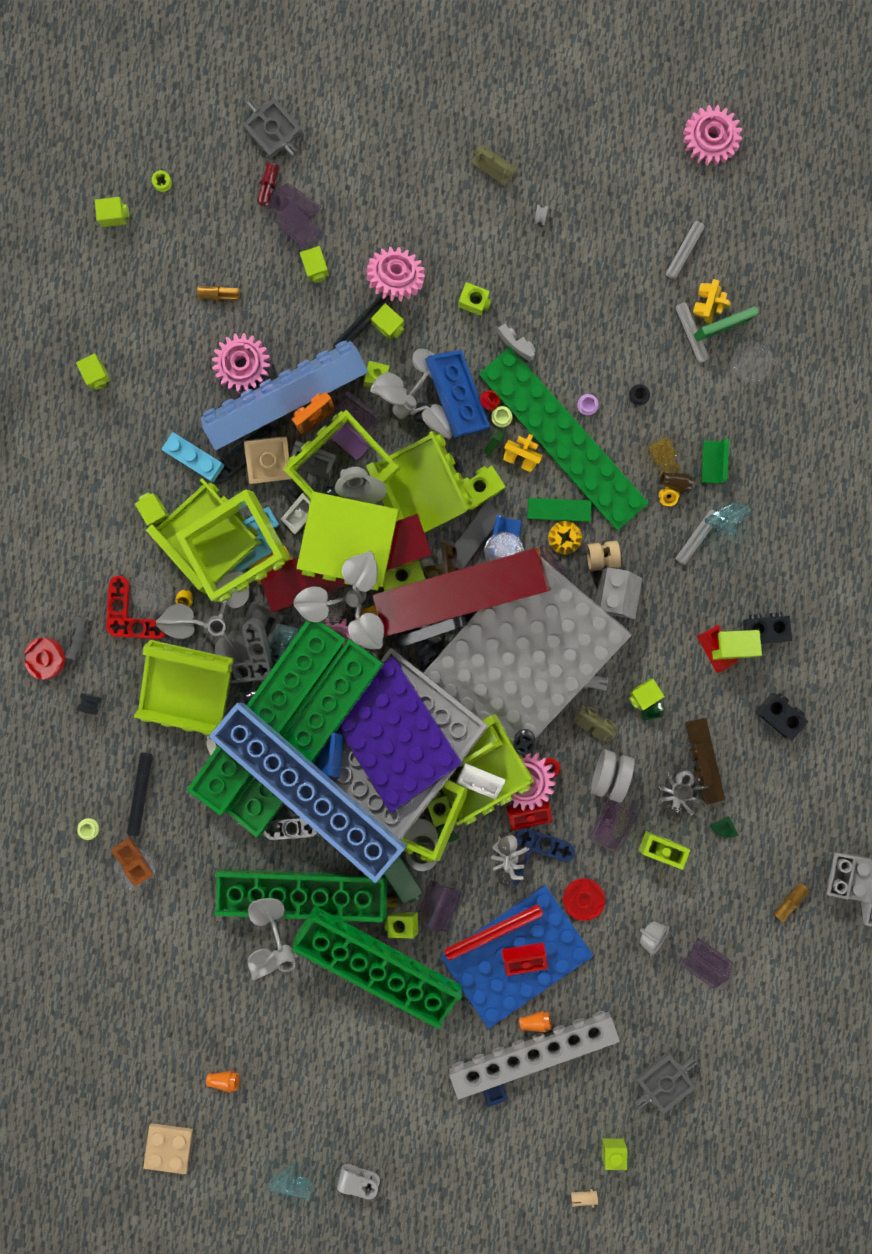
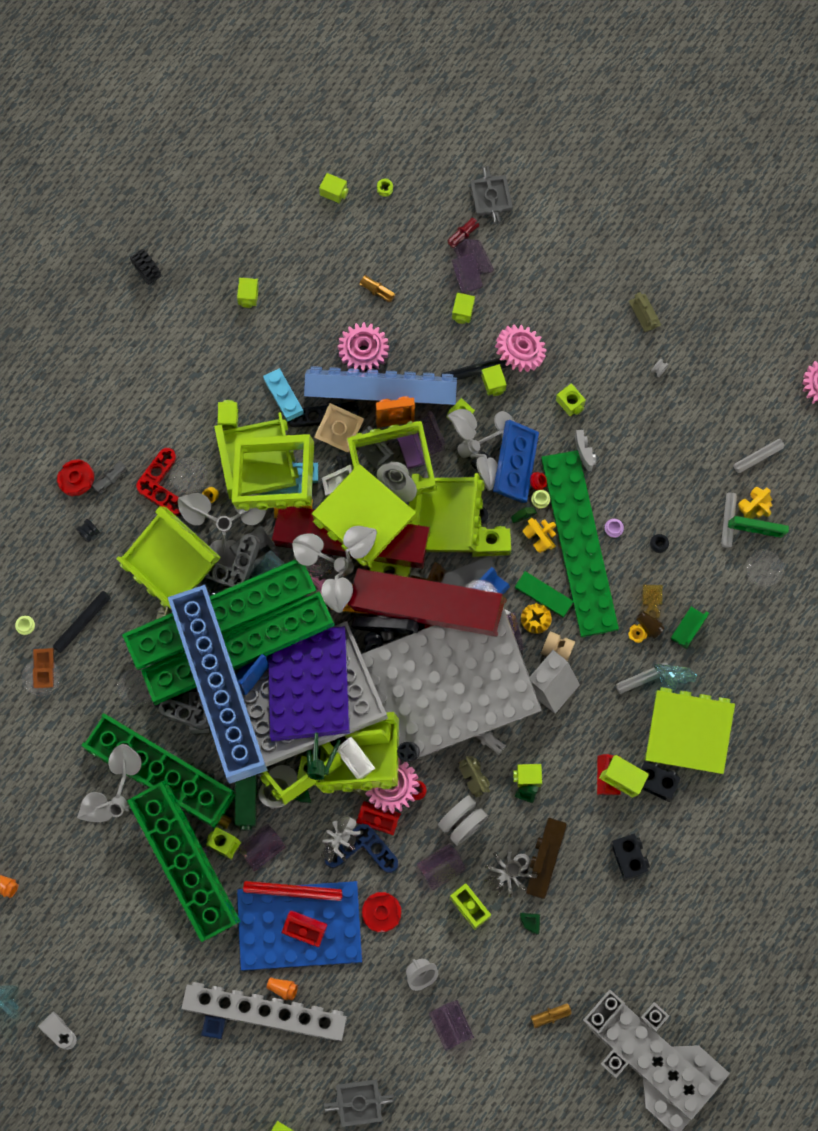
camera: 30 degrees right, 15 degrees down
none -> dark green plant [307,732,341,780]
none -> lime panel [644,687,735,774]

